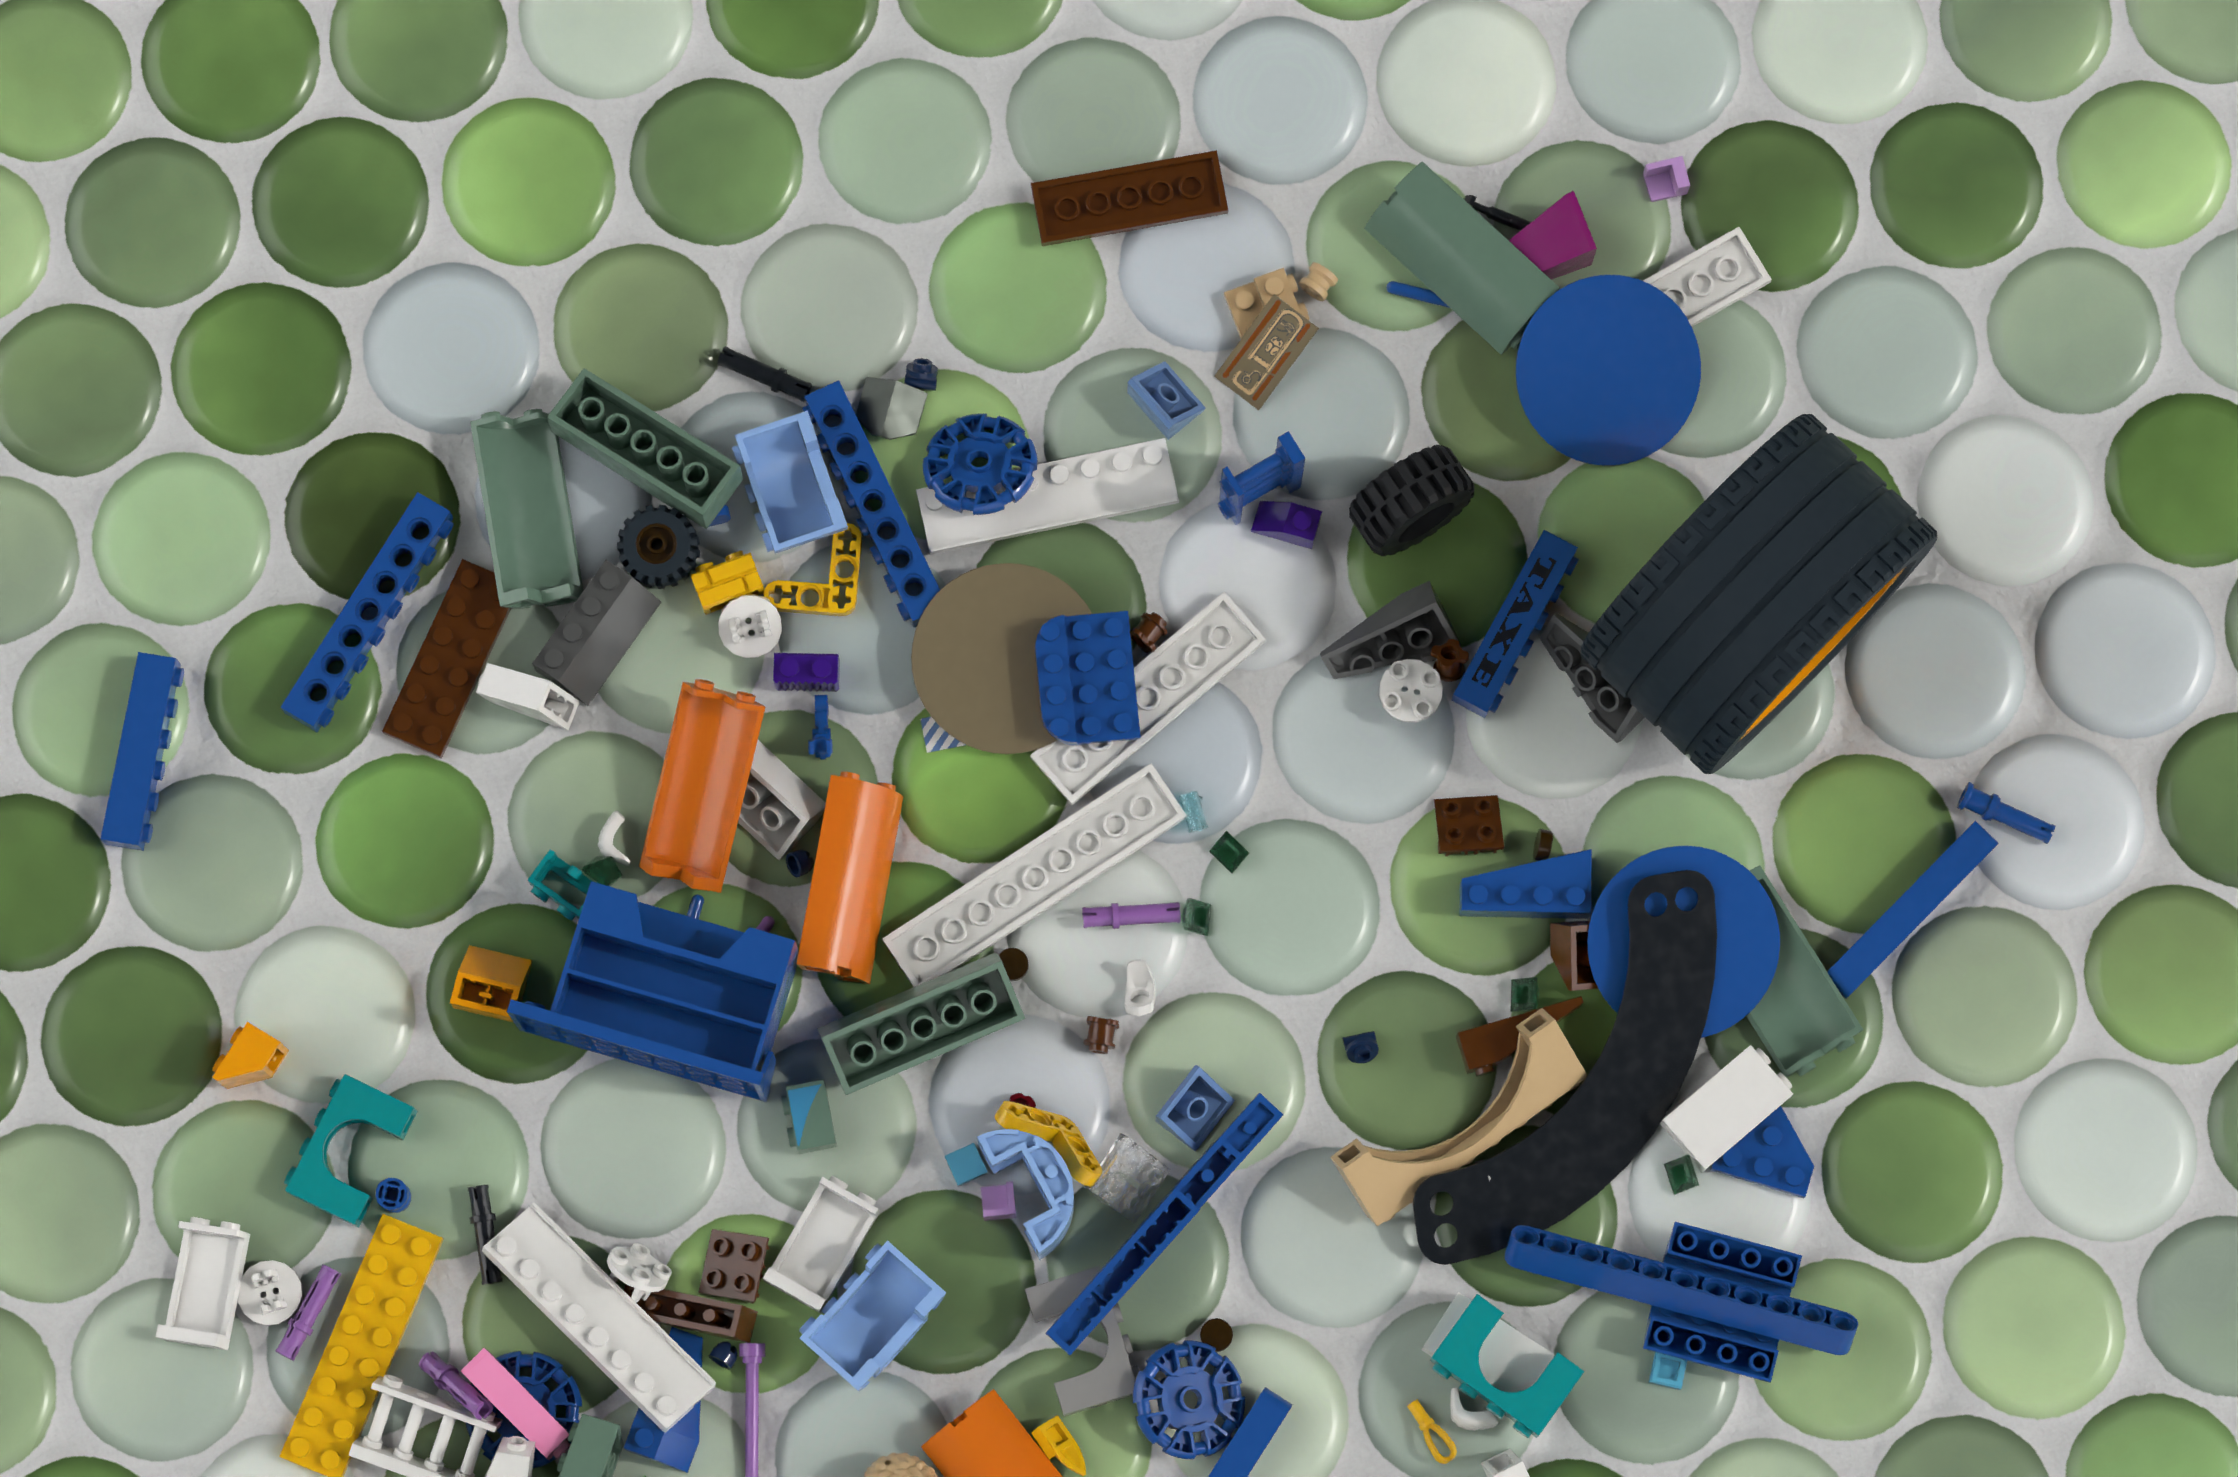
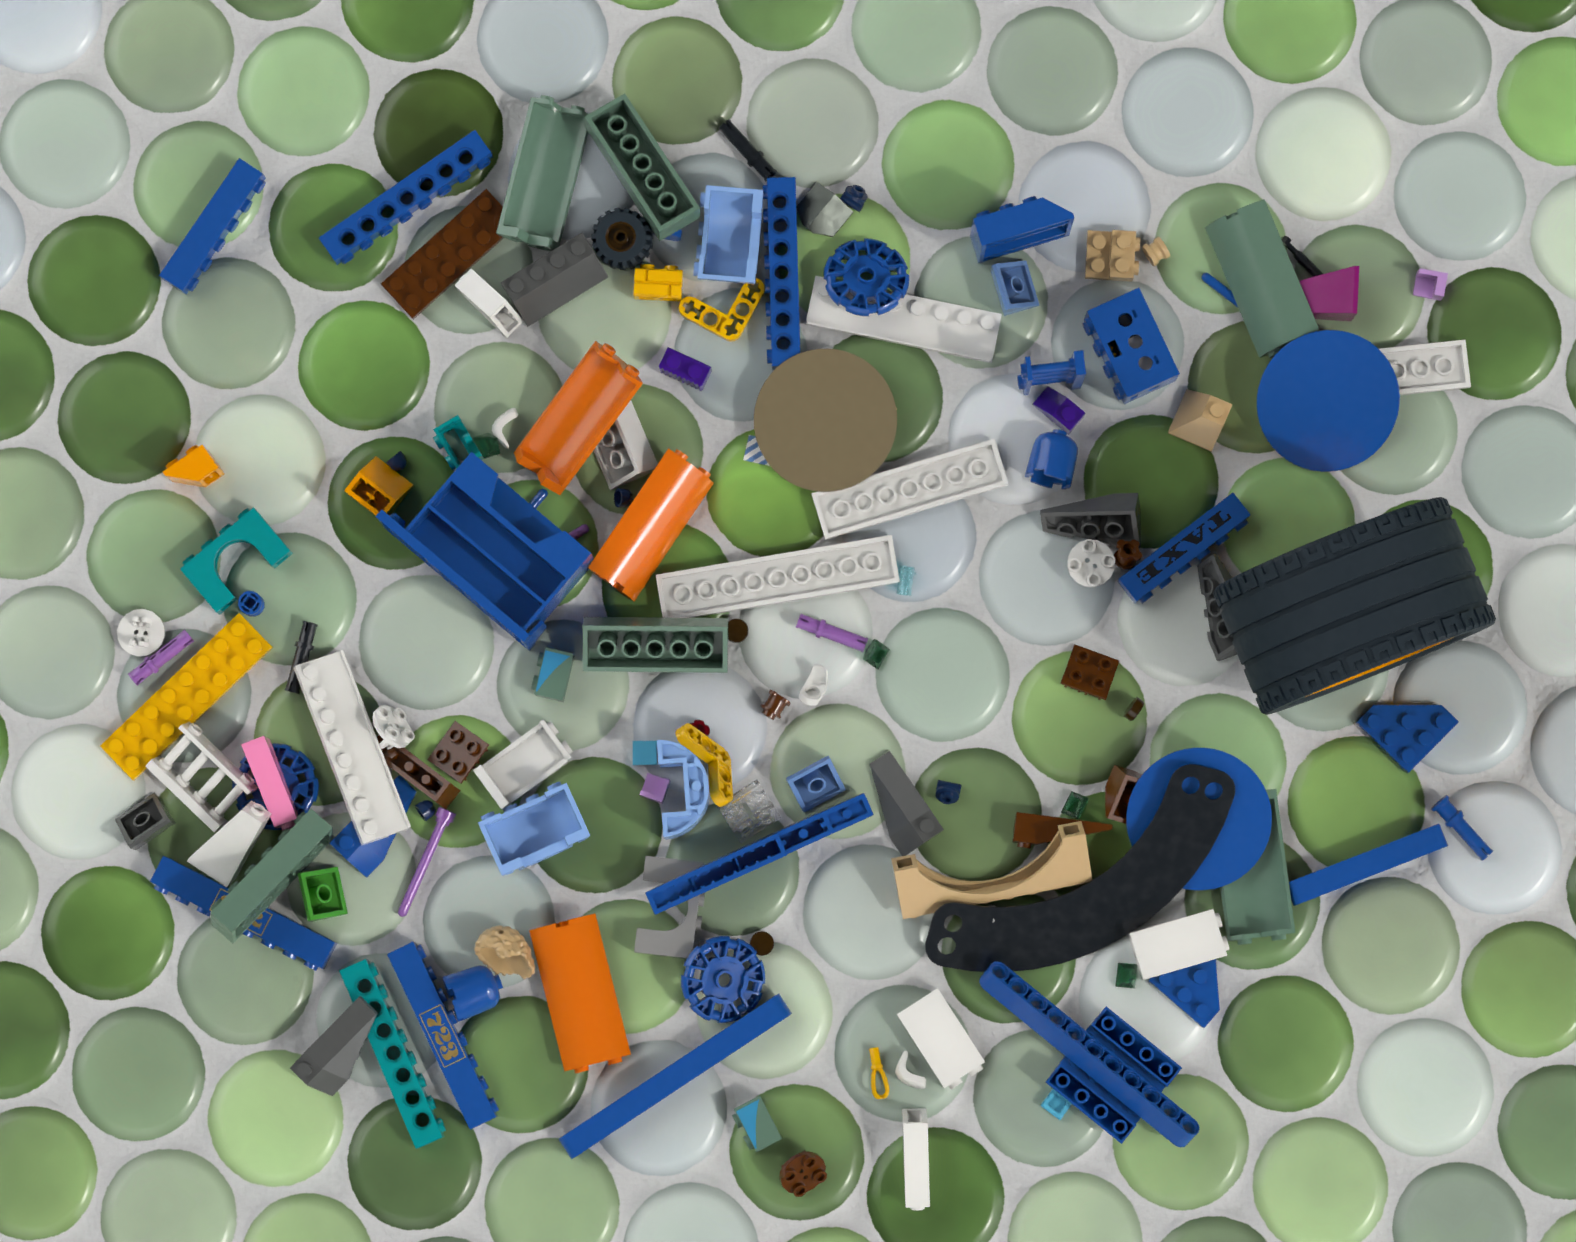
camera: 30 degrees right, 5 degrees up
white panel [156,1217,250,1350] -> none
medium lavender pin [419,1351,493,1420] -> none
white plate [718,595,782,658] -> none
blue piece [808,695,833,760] -> none
reddish brown plate [1031,150,1228,246] -> none
yellow plate [1031,1415,1086,1476] -> none
blue plate [1035,611,1141,745] -> none
reddish brown brick [1130,612,1168,653] -> none
clear green slope [1209,831,1249,873] -> none
sticker [1214,294,1319,410] -> none
black tyre [1349,445,1475,556] -> none
teal arch [1429,1294,1585,1438] -> none
blue wedge [1459,849,1592,919] -> none
none -> dark blue hinge [386,451,407,471]
none -> dark grey wedge [870,751,944,856]
none -> blue slope [970,196,1074,263]
none -> blue cylinder [1025,429,1078,489]
none -> blue piece [1082,288,1180,404]
none -> tan slope [1168,389,1233,452]
none -> blue plate [1356,705,1459,773]

